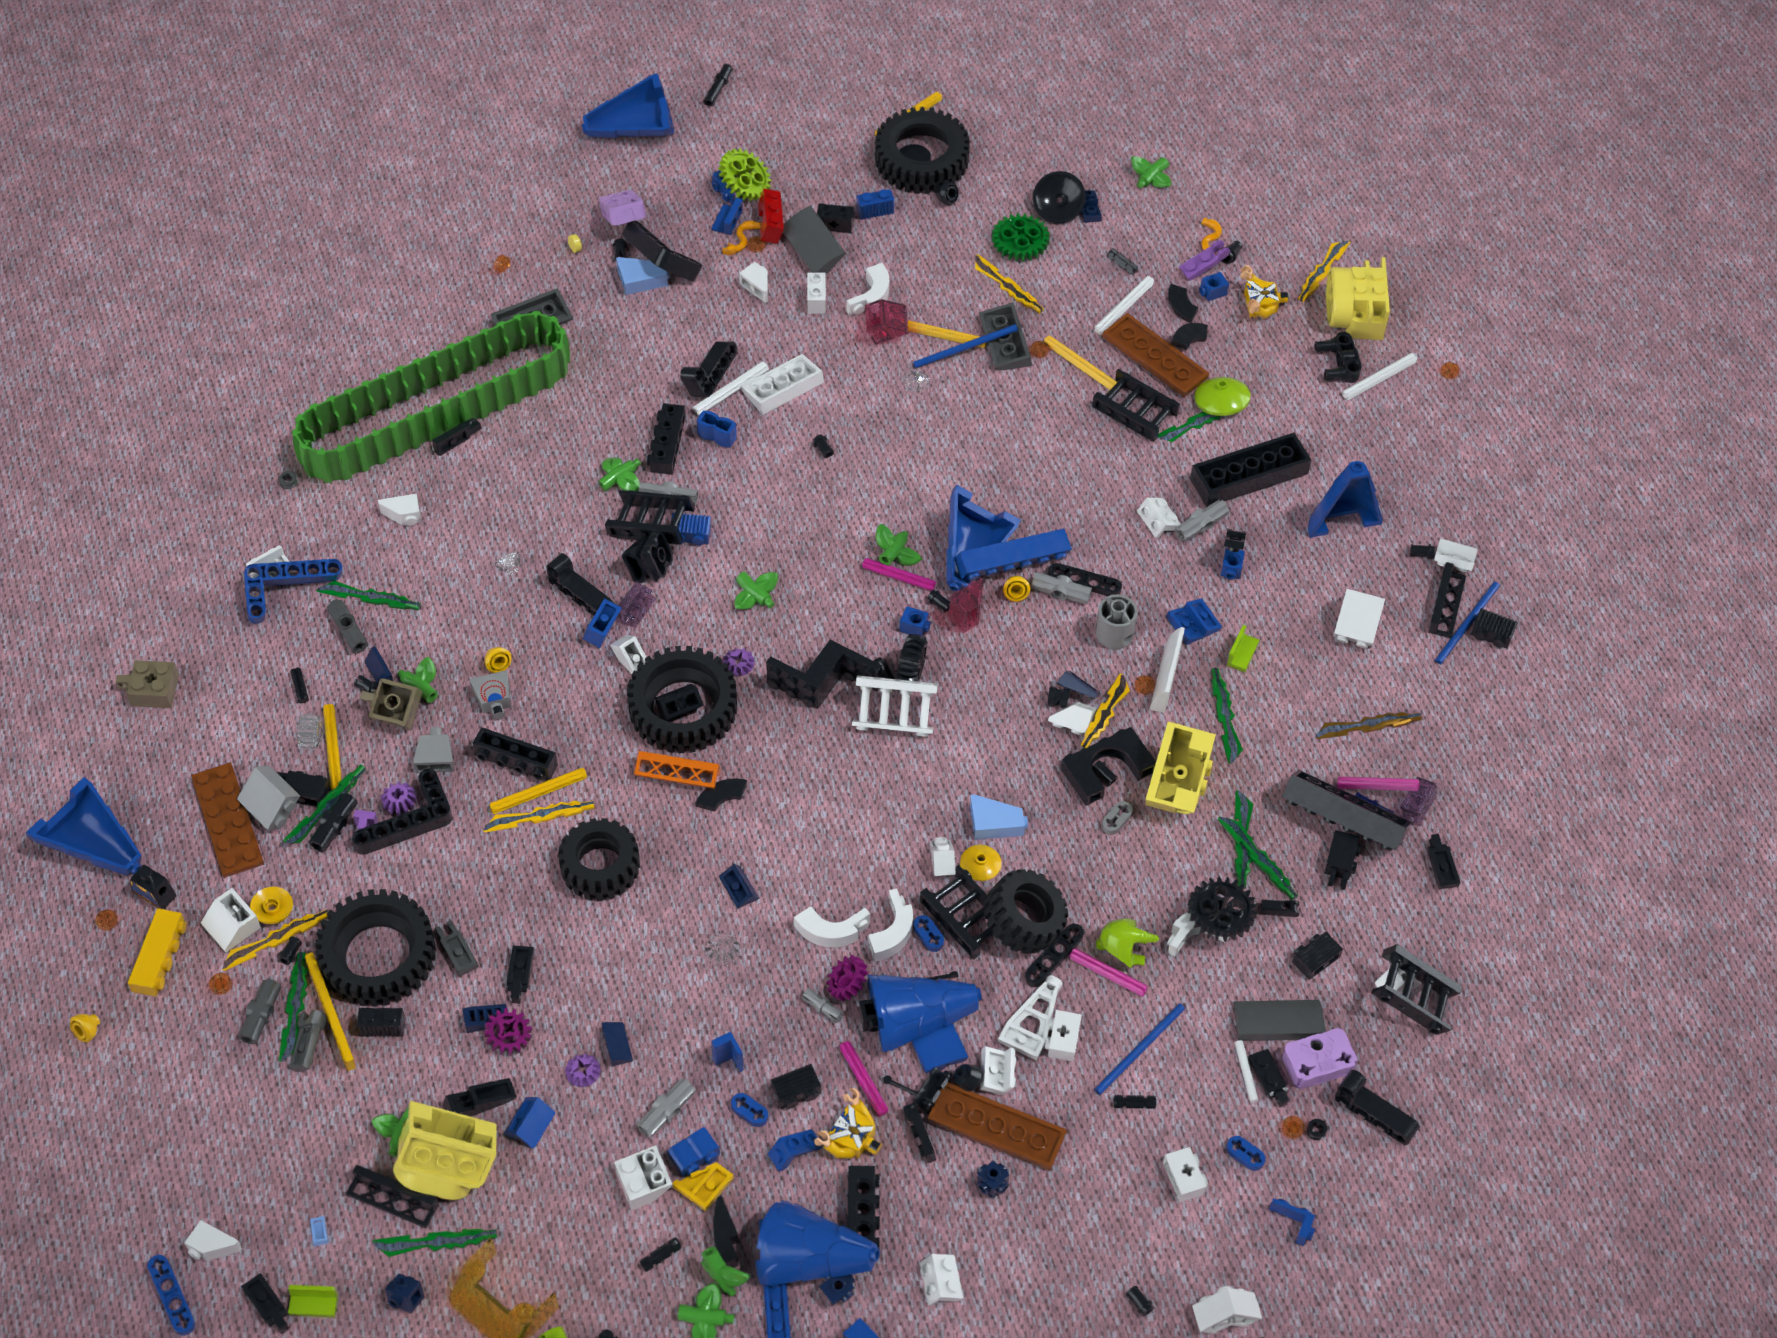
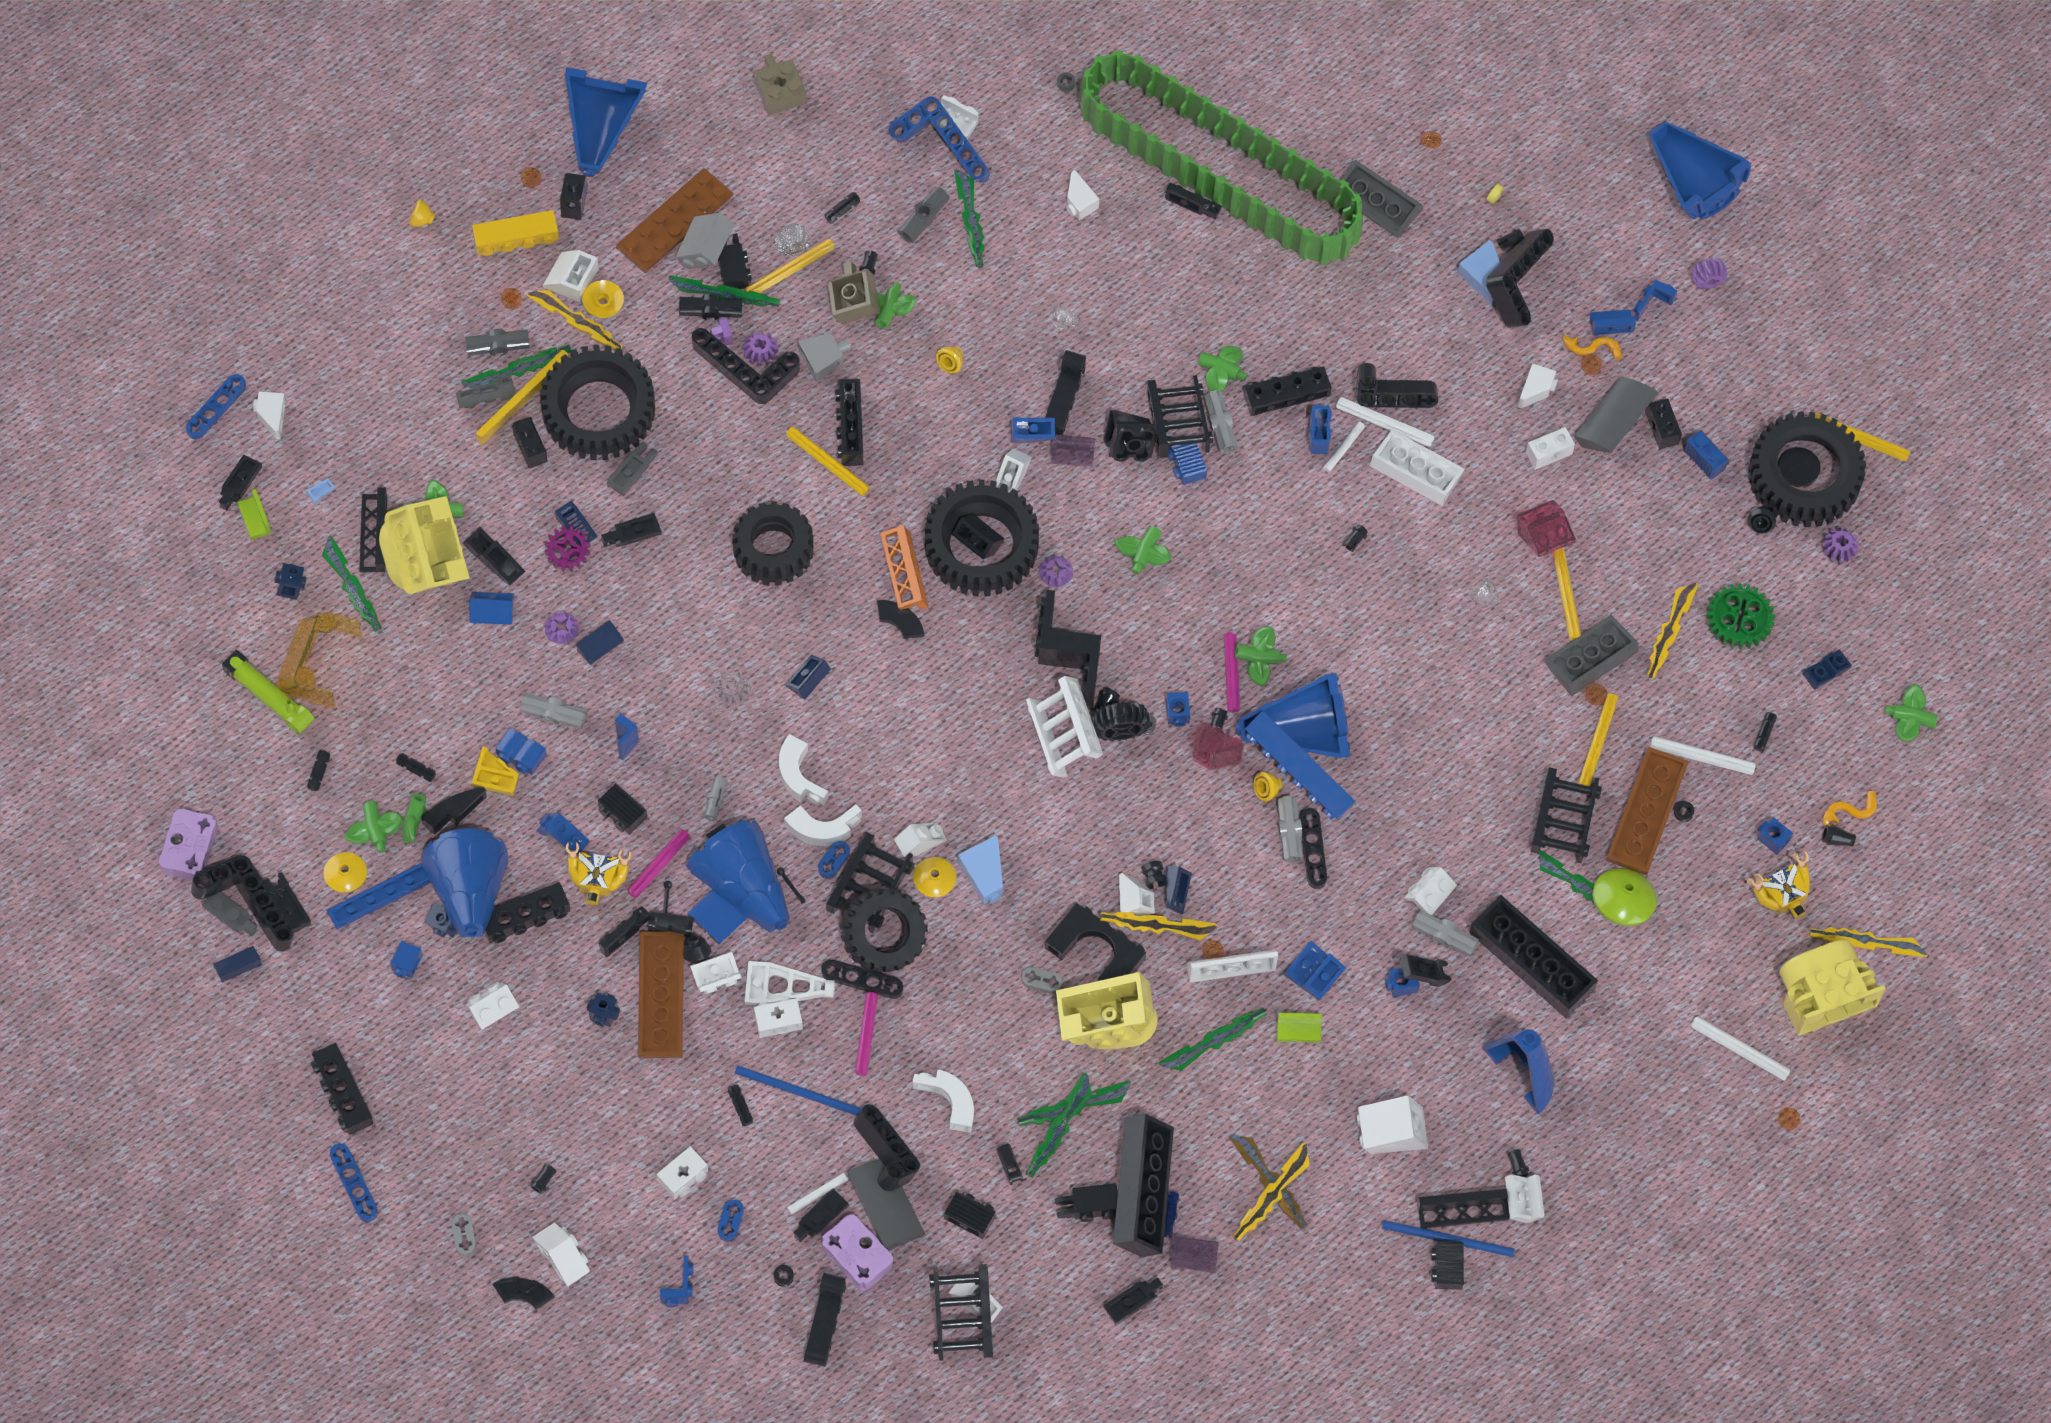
camera: 65 degrees right, 10 degrees up
black pin [278,936,302,965] -> none
dark blue slope [365,646,393,684] -> none
light grey torso [470,670,511,719] -> none
yellow sword [483,800,595,832] -> none
lavender axle [599,190,646,225] -> none
white slope [614,1146,673,1210] -> none
black pin [703,64,733,107] -> none
lime gear [718,148,772,202] -> none
blue beam [731,1093,768,1127] -> none
red arch [758,188,784,244] -> none
magenta gear [826,955,869,1001] -> none
white arch [847,263,889,316] -> none
blue piece [913,324,1018,369] -> none
black dish [1033,171,1086,224] -> none
black pin [1092,760,1118,786] -> none
light grey cylinder [1095,594,1138,650] -> none
lime piece [1095,918,1159,968] -> none
black tile [1168,284,1198,323] -> none
black tile [1170,323,1208,350] -> none
medium lavender hinge [1179,240,1230,281] -> none
black gear [1187,876,1257,942] -> none
clear orange tile [1282,1116,1305,1139] -> none
black piece [1314,332,1362,383] -> none
dark pink axle [1337,776,1419,791] -> none
none -> black beam [854,1104,920,1191]
none -> yellow sword [1232,1143,1310,1242]
none -> white bar [1323,422,1365,473]
none -> black bush [1674,801,1695,822]
none -> medium lavender gear [1692,258,1728,290]
none -> medium lavender gear [1822,527,1859,564]

